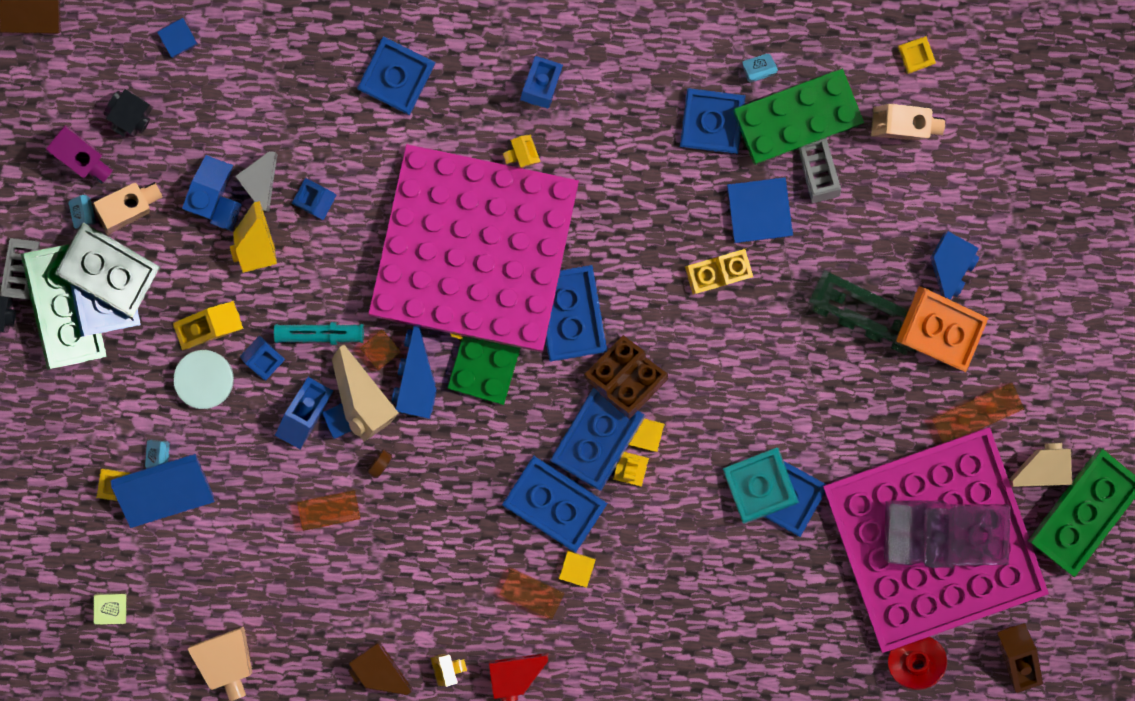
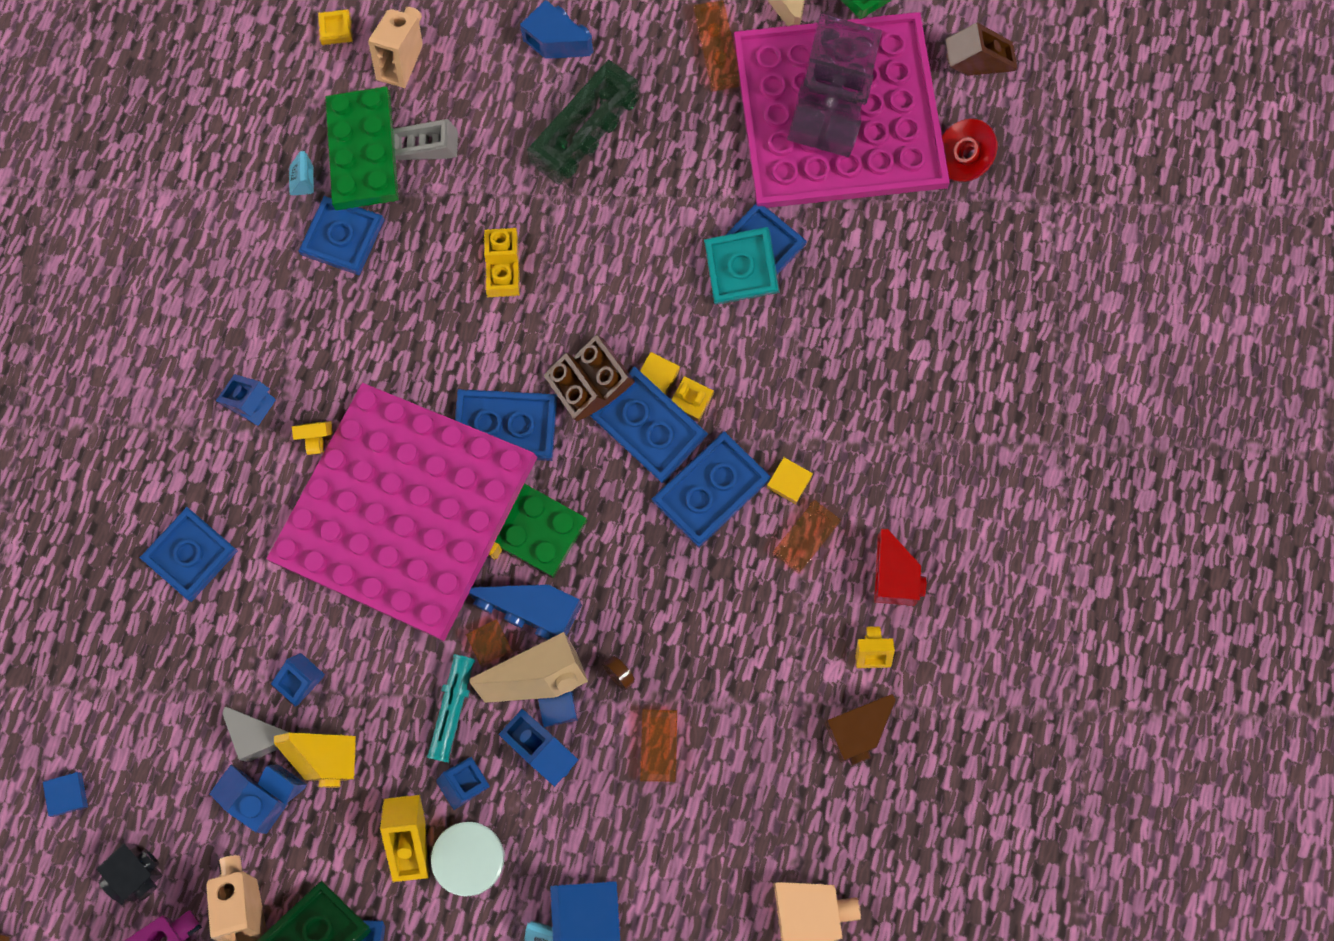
camera: 75 degrees left, 15 degrees down
blue tile [727,177,793,243] -> none
orange tile [896,287,989,372] -> none

